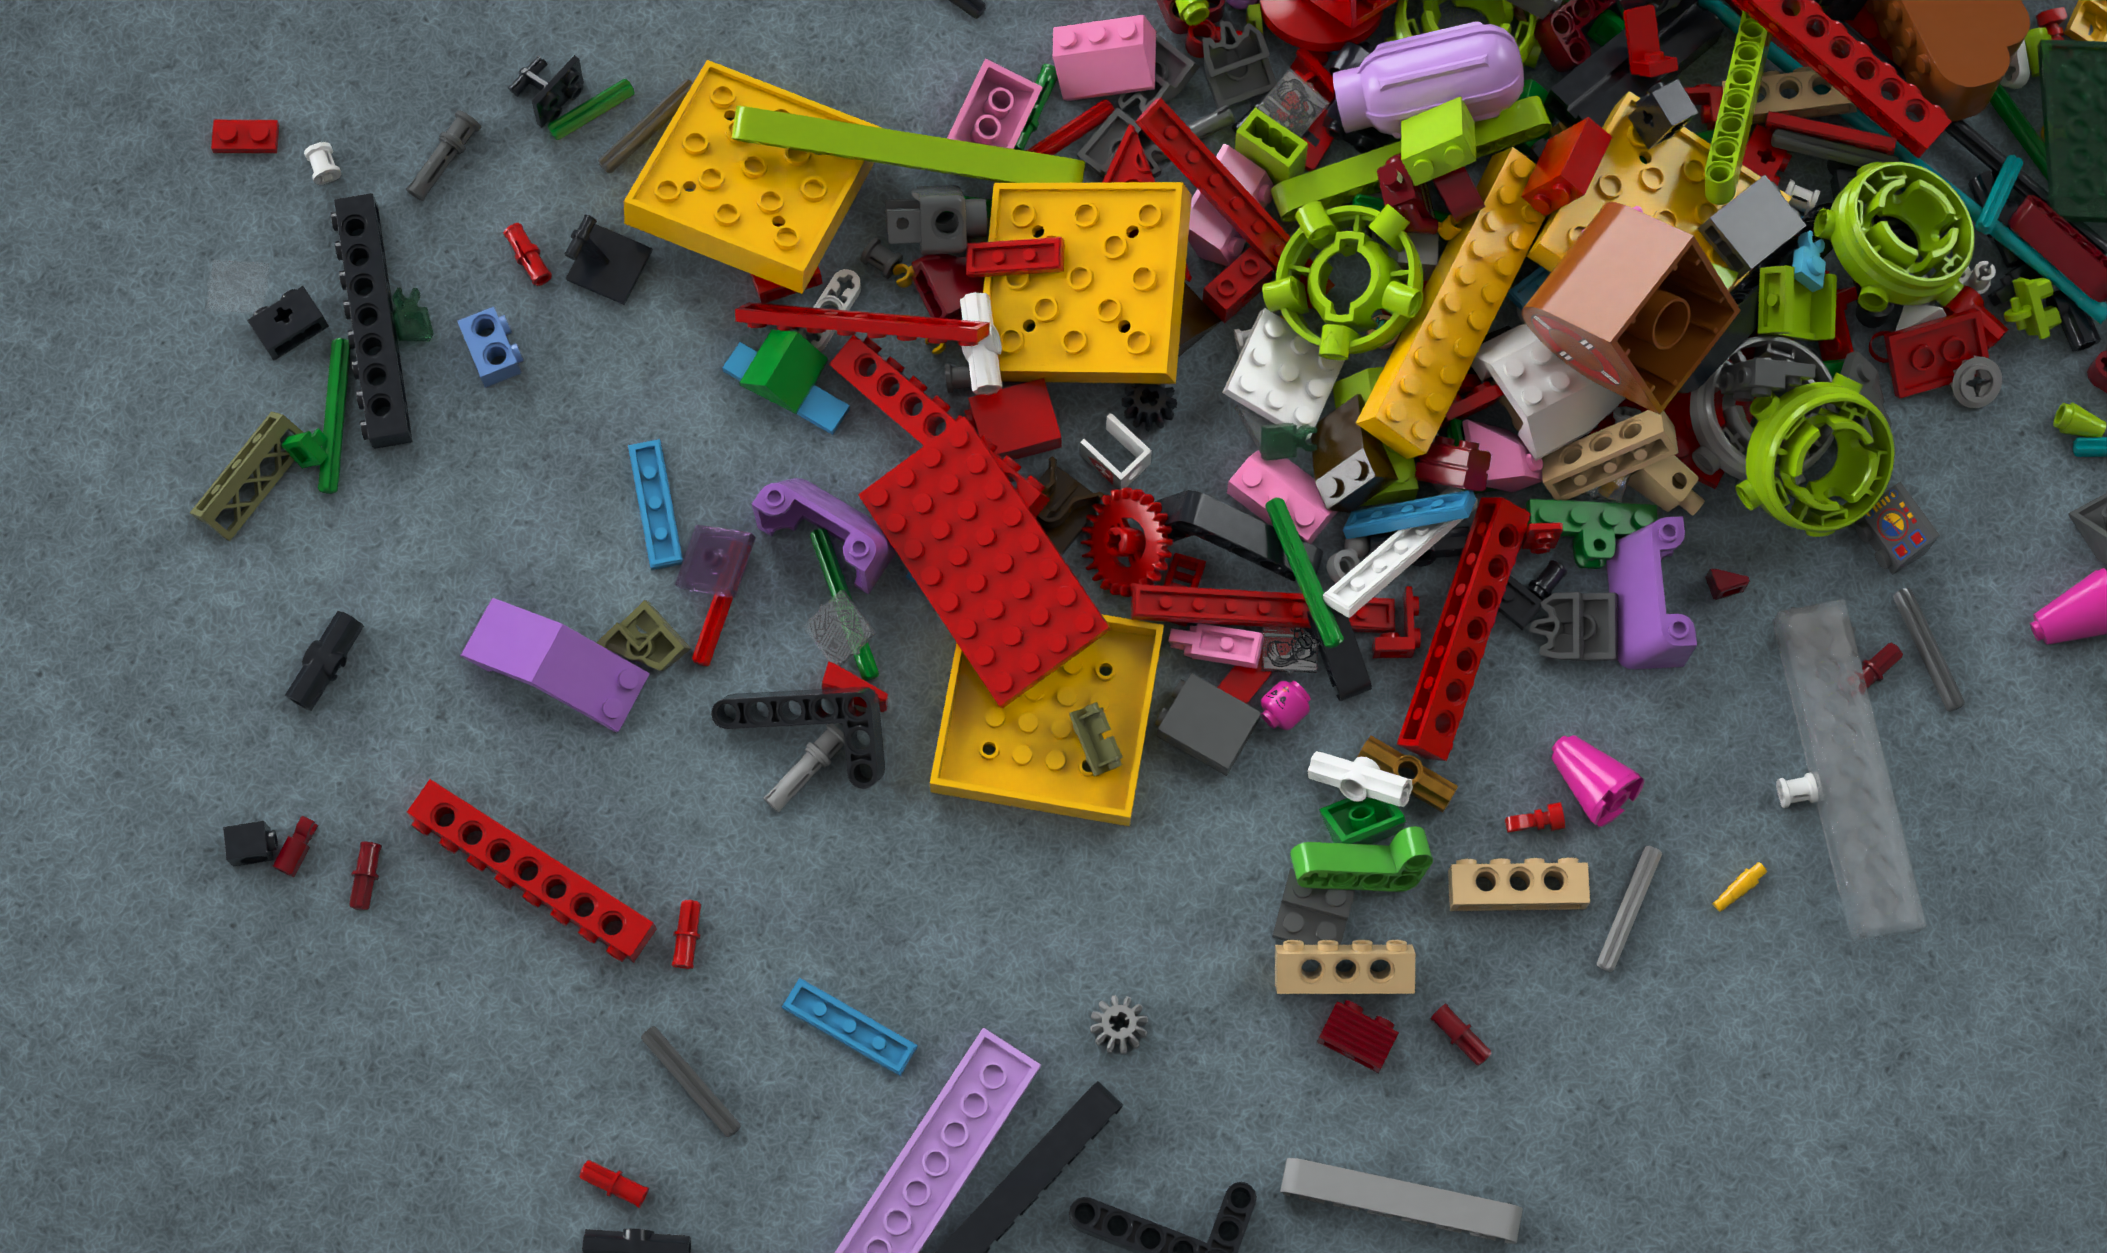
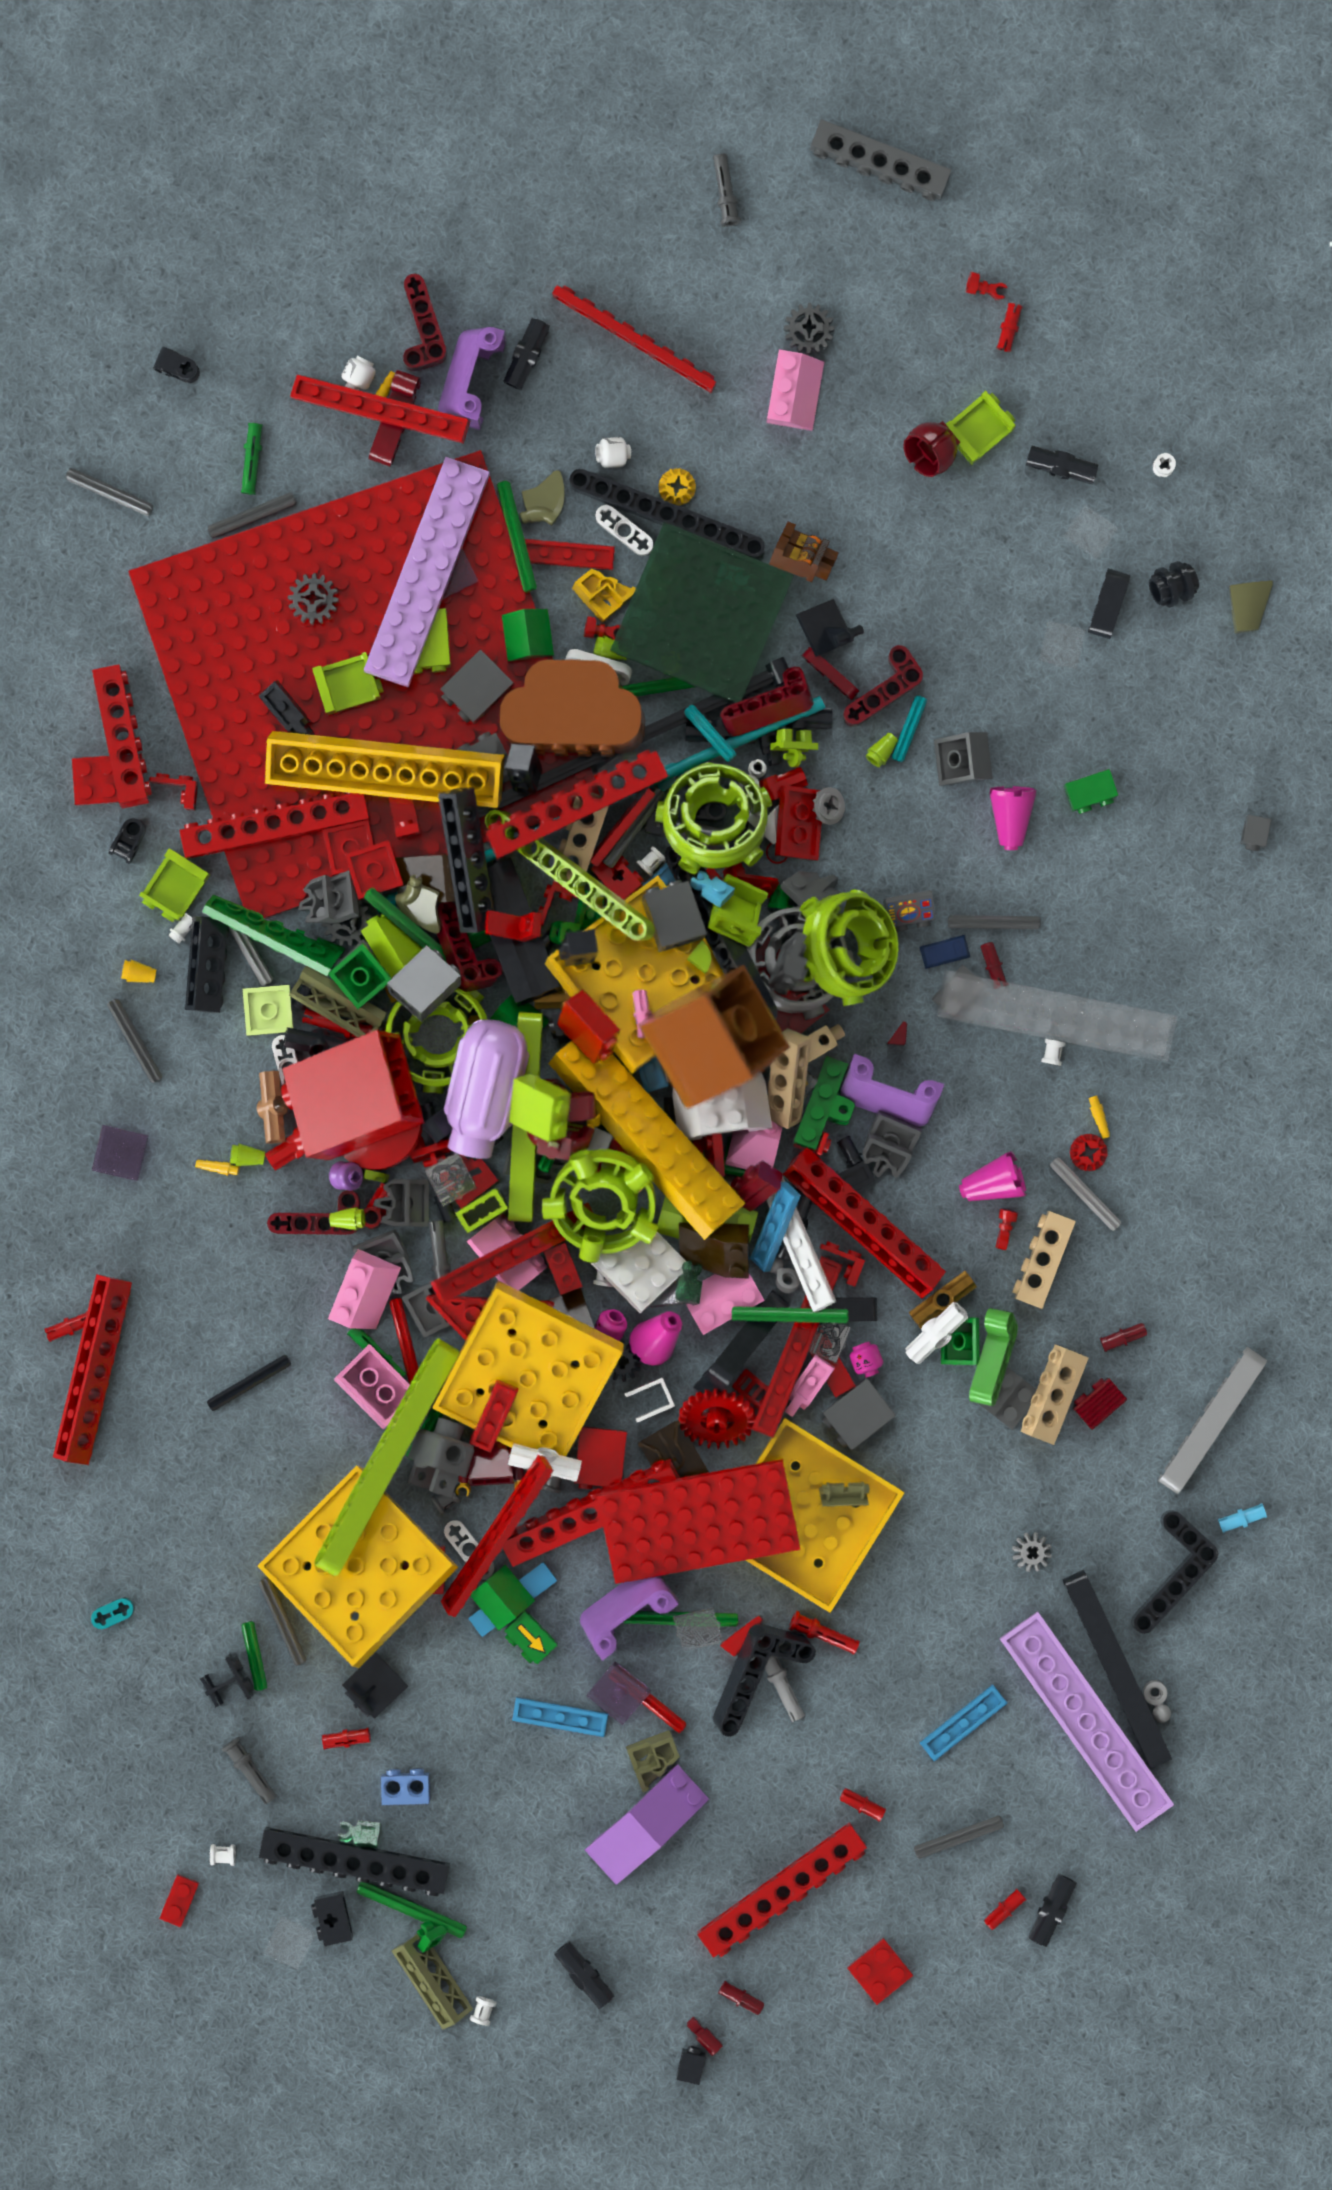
camera: 65 degrees left, 15 degrees up
none -> white bush [470,1996,497,2026]
none -> green brick [505,1610,558,1665]
none -> dark pink head [594,1309,628,1341]
none -> dark pink cone [629,1311,682,1366]
none -> red pin [788,1610,860,1655]
none -> red plate [847,1938,913,2005]
none -> dark blue tile [920,935,970,969]
none -> red gear [1070,1134,1108,1171]

